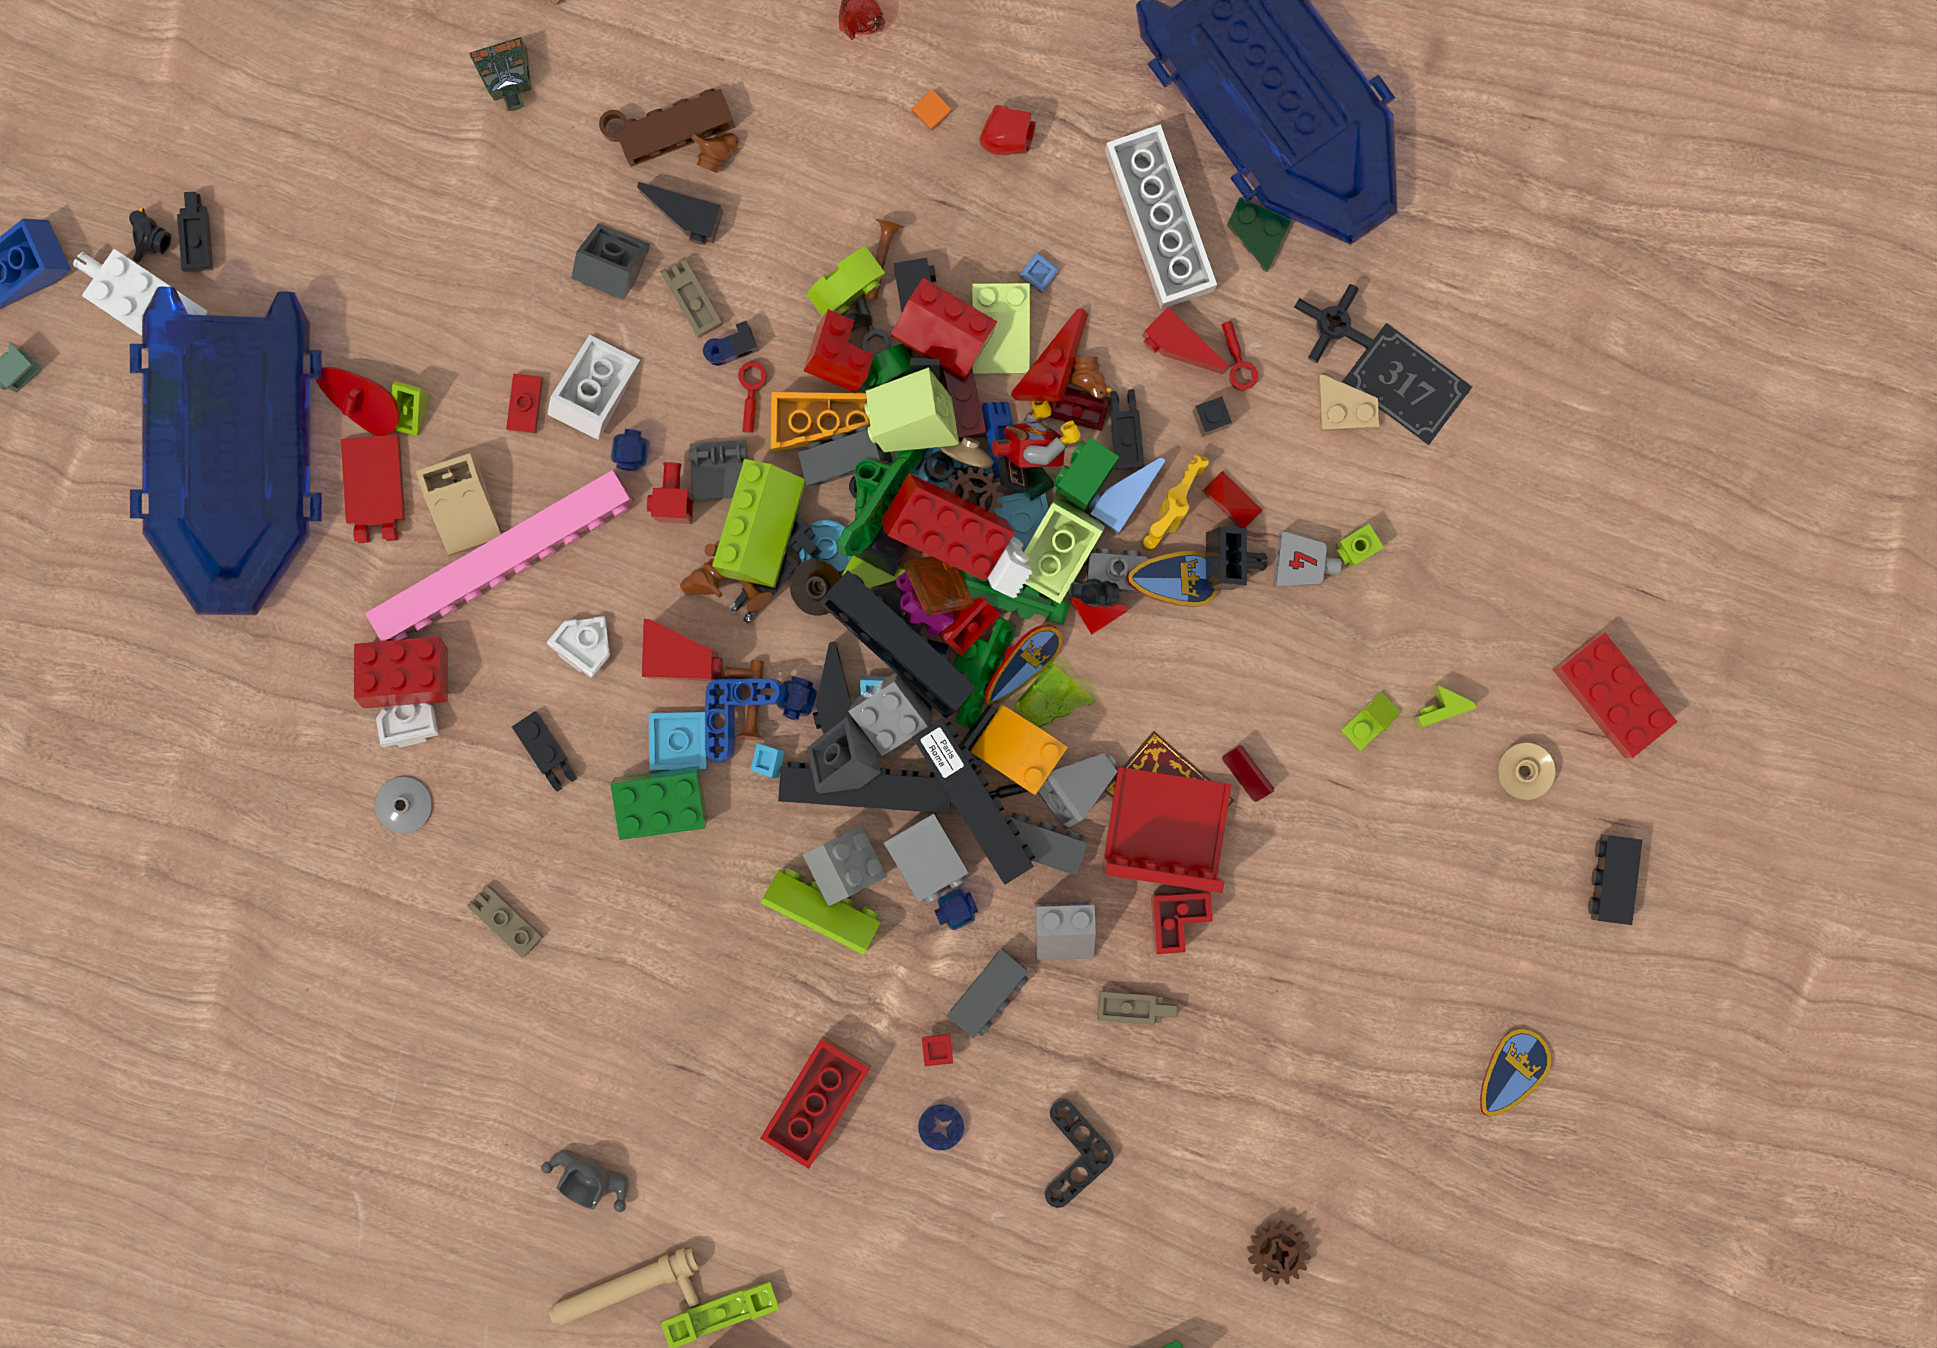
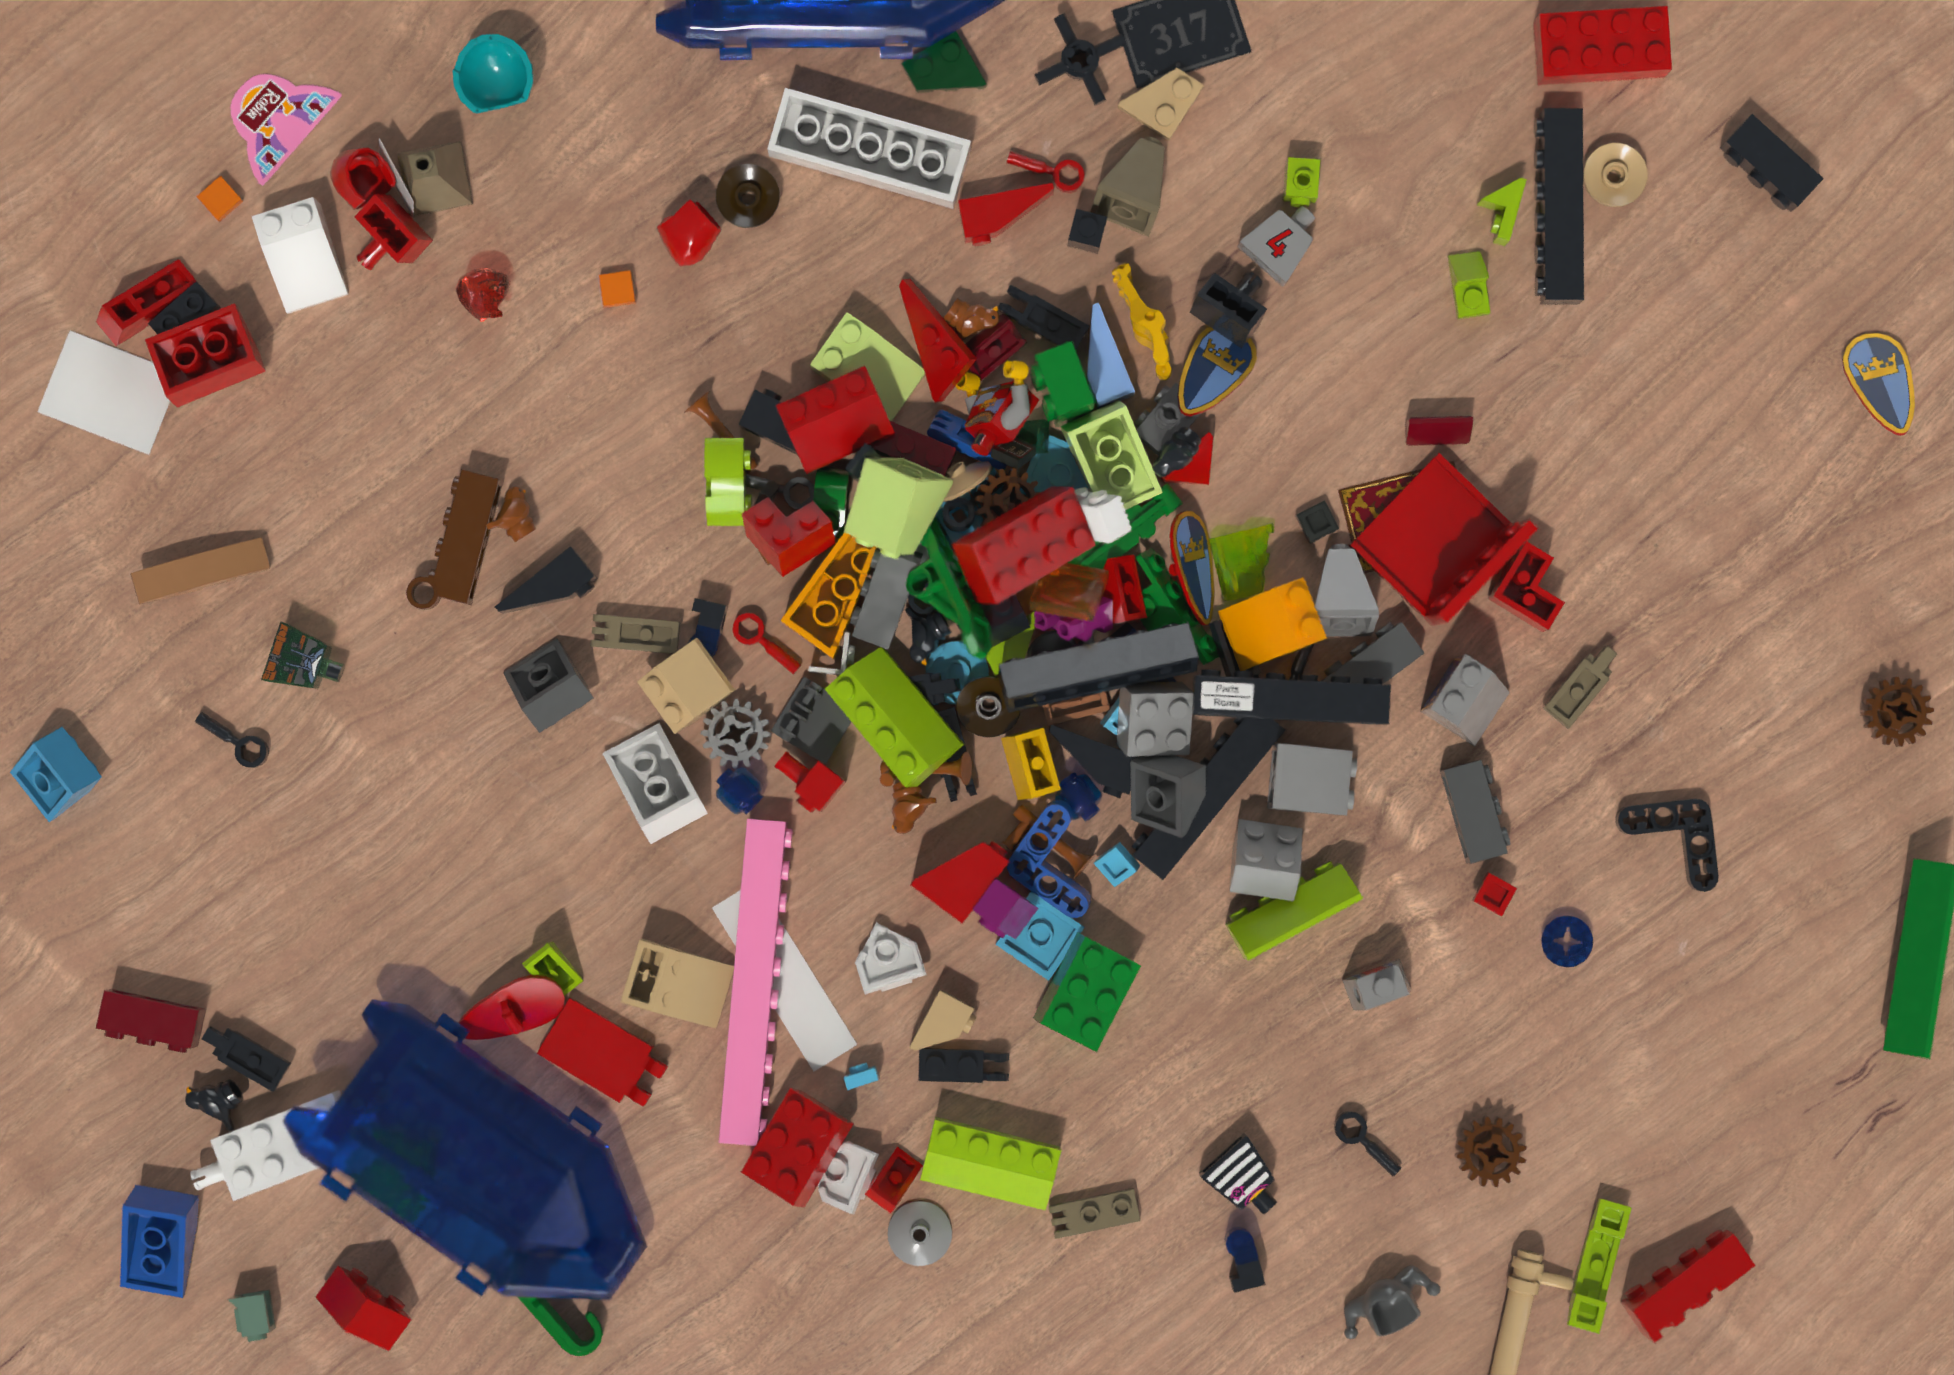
camera: 60 degrees left, 0 degrees up
red plate [506,373,543,434] -> none
red brick [760,1036,871,1169] -> none
clear blue head [934,888,979,931] -> none
medium blue tile [1020,252,1059,293] -> none
red slope [1202,471,1263,528] -> none
none -> dark red brick [95,989,206,1053]
none -> black piece [195,712,269,768]
none -> red brick [315,1265,412,1351]
none -> green piece [491,1253,603,1357]
none -> tan slope [637,638,735,734]
none -> light grey gear [701,699,771,769]
none -> white sticker [712,890,857,1071]
none -> dark brown dish [716,164,780,228]
none -> white bracket [808,631,855,675]
none -> medium azure plate [844,1062,879,1090]
none -> red slope [864,1147,923,1214]
none -> black animal [905,607,952,665]
none -> tan slope [909,989,976,1051]
none -> lime slope [920,1117,1061,1210]
none -> magenta brick [973,878,1039,939]
none -> yellow brick [1001,728,1061,800]
none -> nougat tile [1043,692,1110,726]
none -> dark tan slope [1090,137,1165,237]
none -> black torso [1199,1133,1277,1214]
none -> leg [1224,1227,1266,1293]
none -> pearl dark grey tile [1295,500,1339,544]
none -> black piece [1334,1111,1402,1177]
none -> light grey torso [1342,959,1411,1010]
none -> reddish brown gear [1455,1116,1527,1187]
none -> black brick [1534,108,1584,305]

